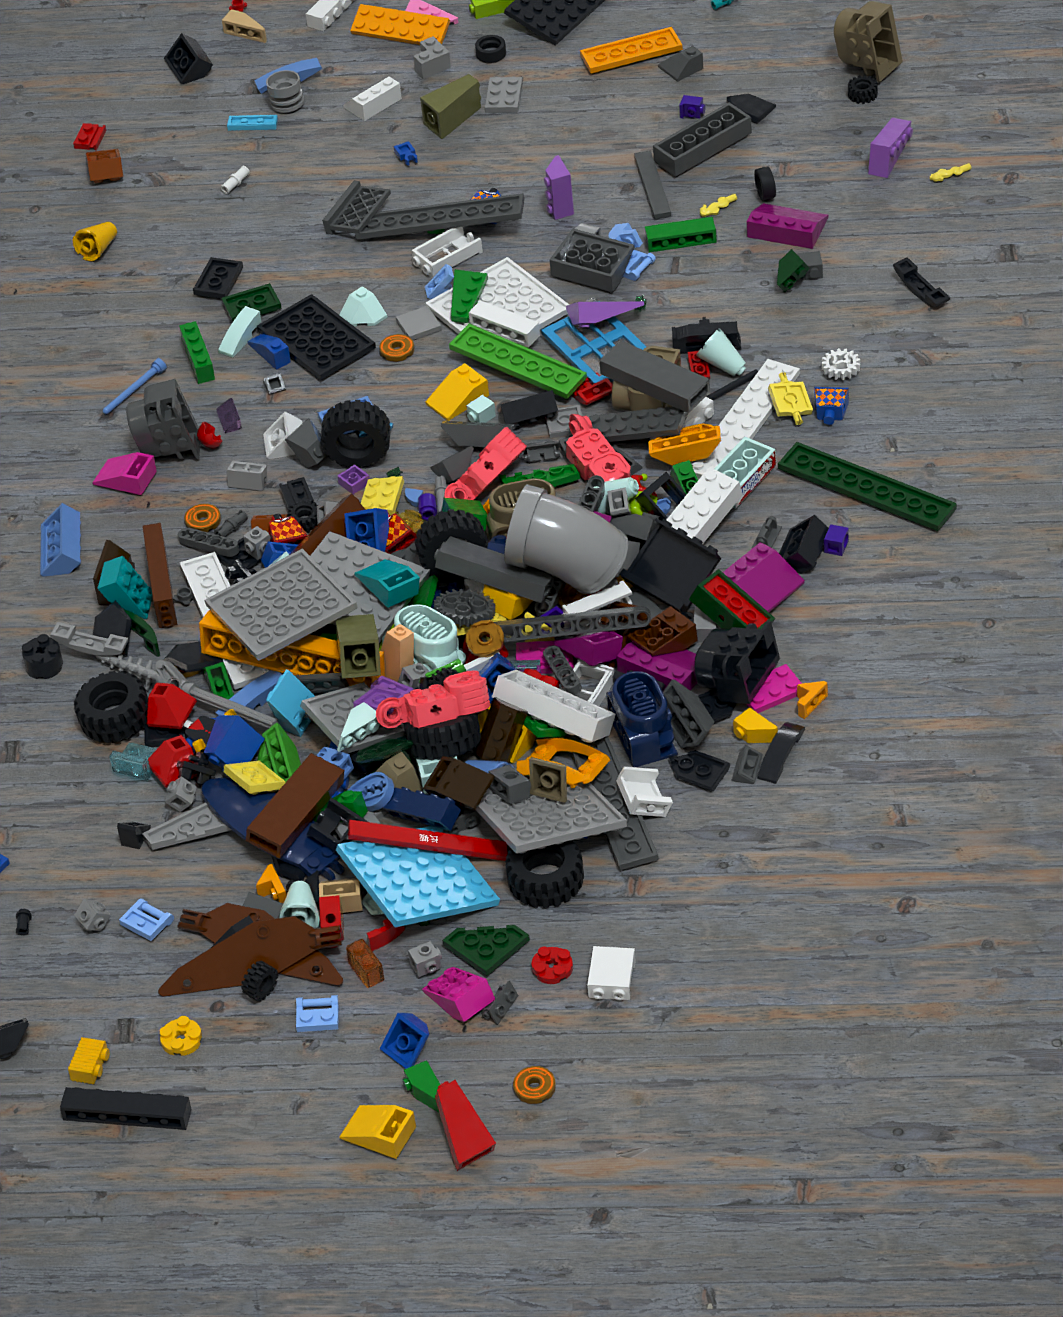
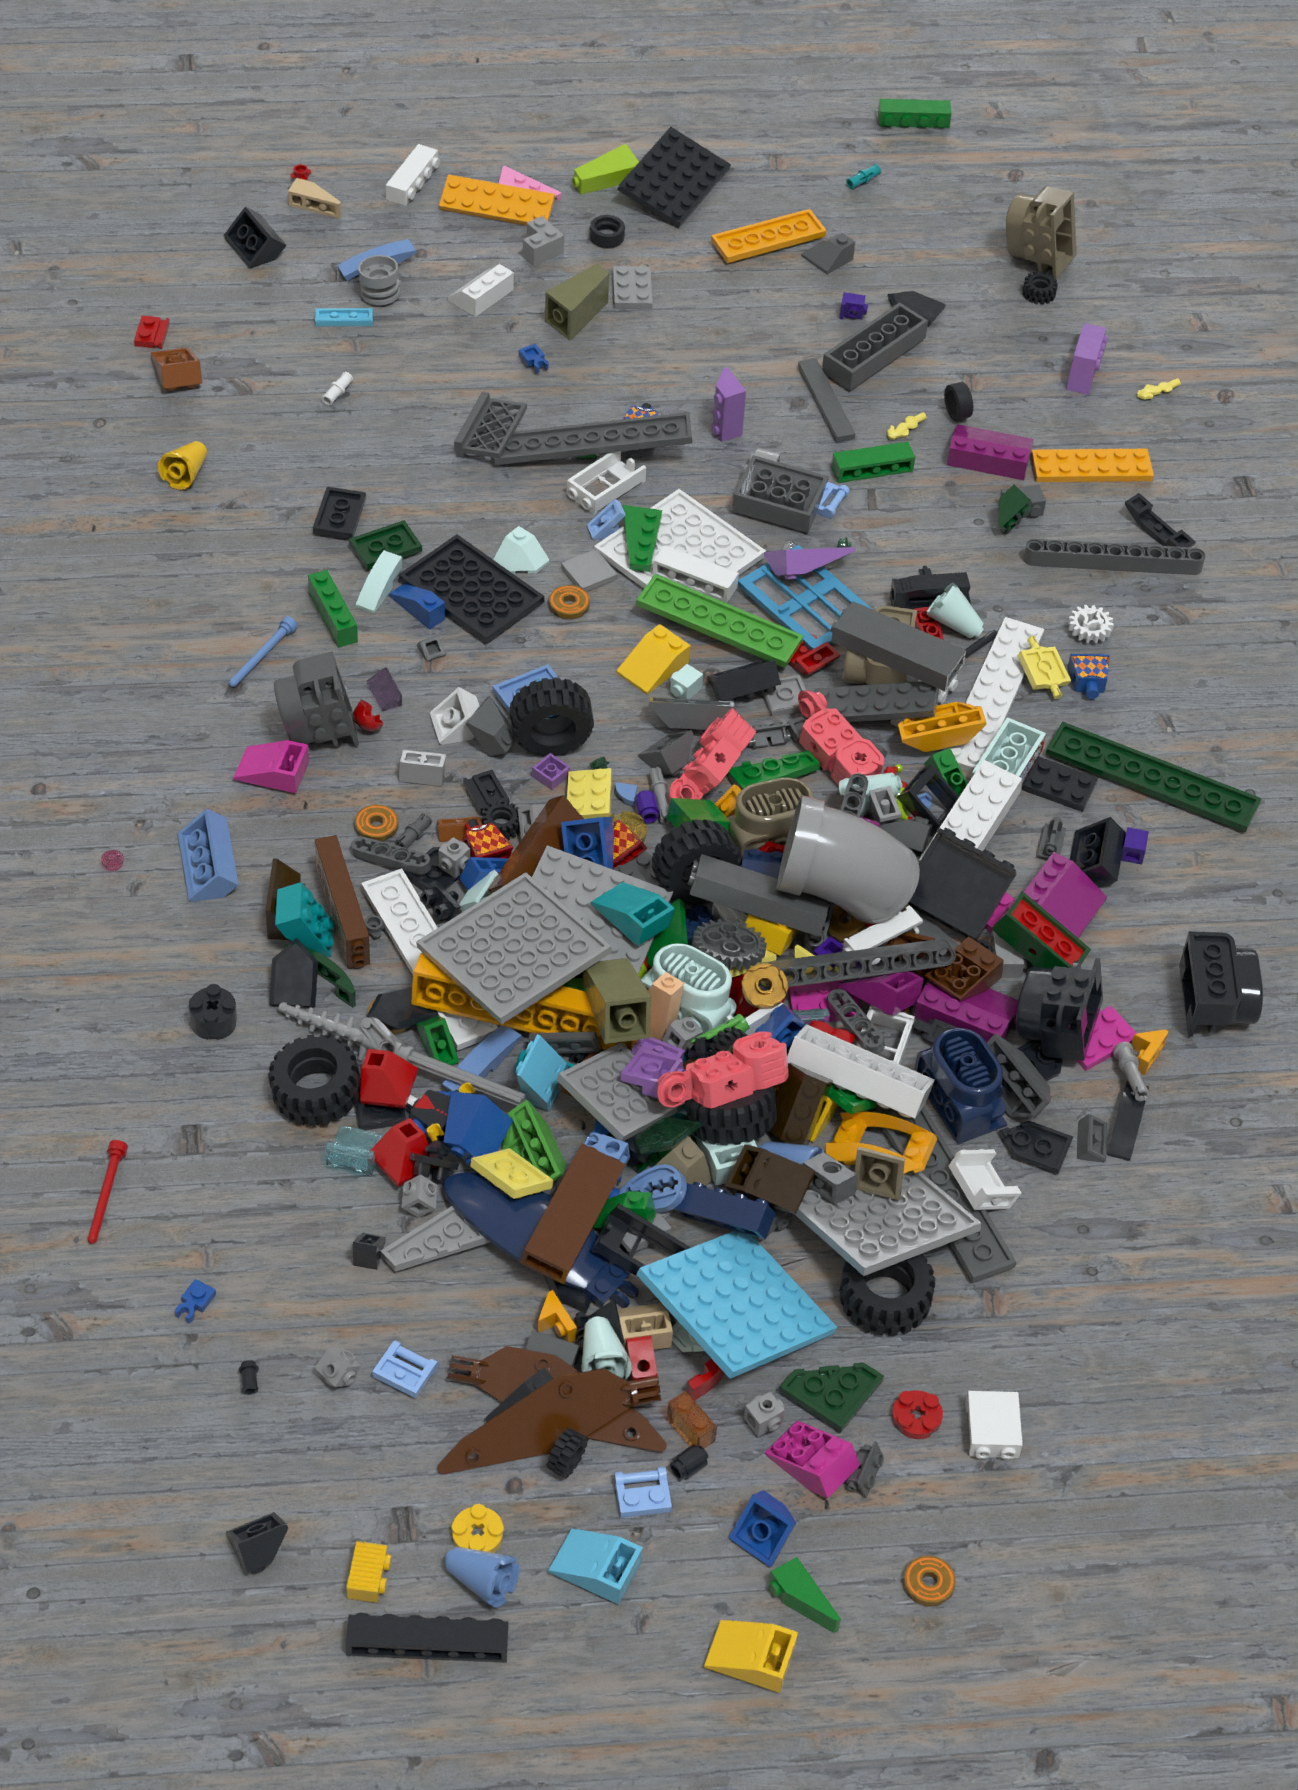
camera: 15 degrees left, 5 degrees up
light grey slope [50,622,128,656] -> none
light aqua slope [337,702,380,752] -> none
red tile [348,820,507,861] -> none
red slope [435,1080,496,1171] -> none
light blue brick [608,223,643,248] -> none
yellow slope [733,707,778,743] -> none
none -> medium blue cone [445,1547,520,1608]
none -> medium azure slope [548,1529,643,1605]
none -> black brick [669,1444,708,1480]
none -> black plate [1022,756,1098,812]
none -> dark grey beam [1024,539,1205,575]
none -> light orange plate [1031,448,1154,482]
none -> light grey pin [1113,1042,1150,1101]
none -> black brick [1179,931,1263,1037]

